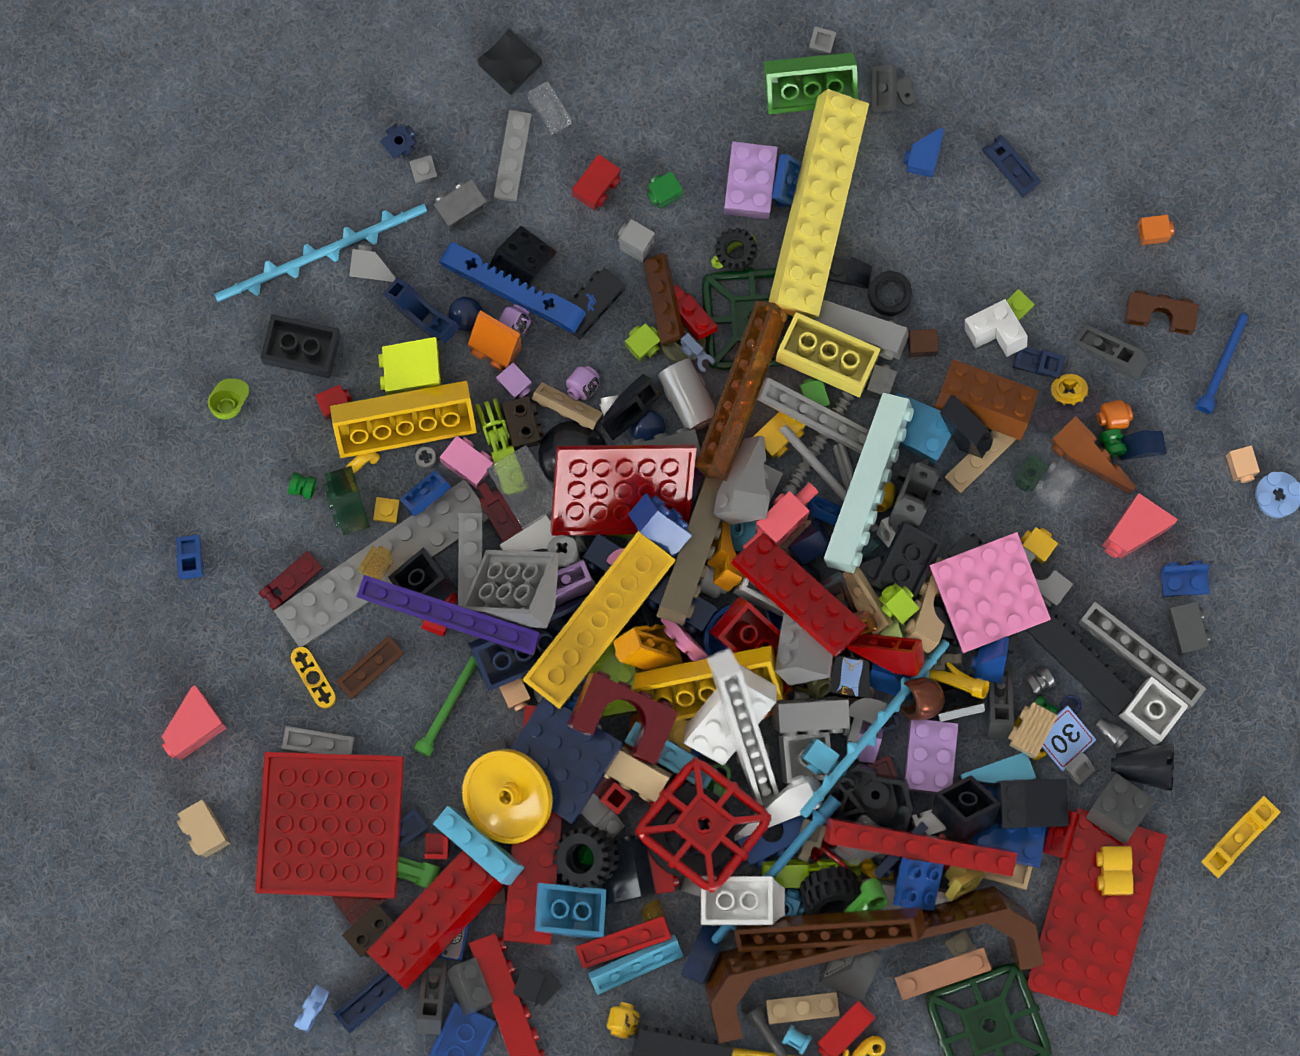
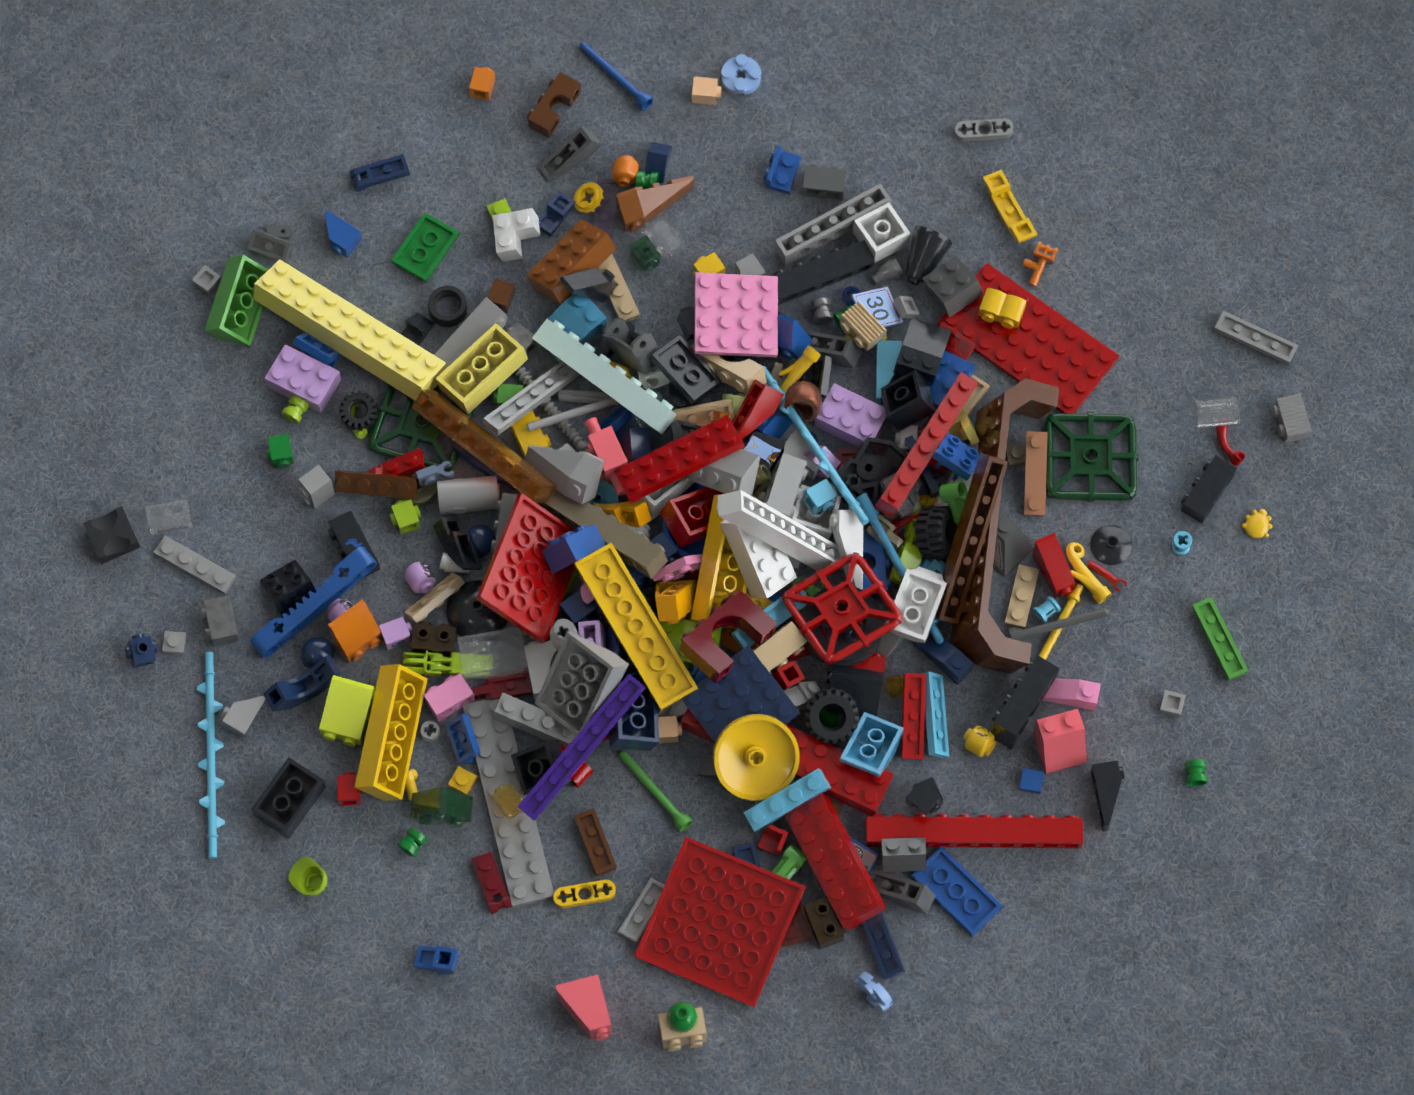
camera: 65 degrees left, 10 degrees down
red brick [572,154,622,211] -> none
lime brick [878,584,919,624] -> none
coral slope [1102,494,1178,559] -> none
none -> lime wheel [281,395,309,424]
none -> green plate [391,212,459,283]
none -> green brick [667,1002,698,1033]
none -> orange arm [1023,241,1059,287]

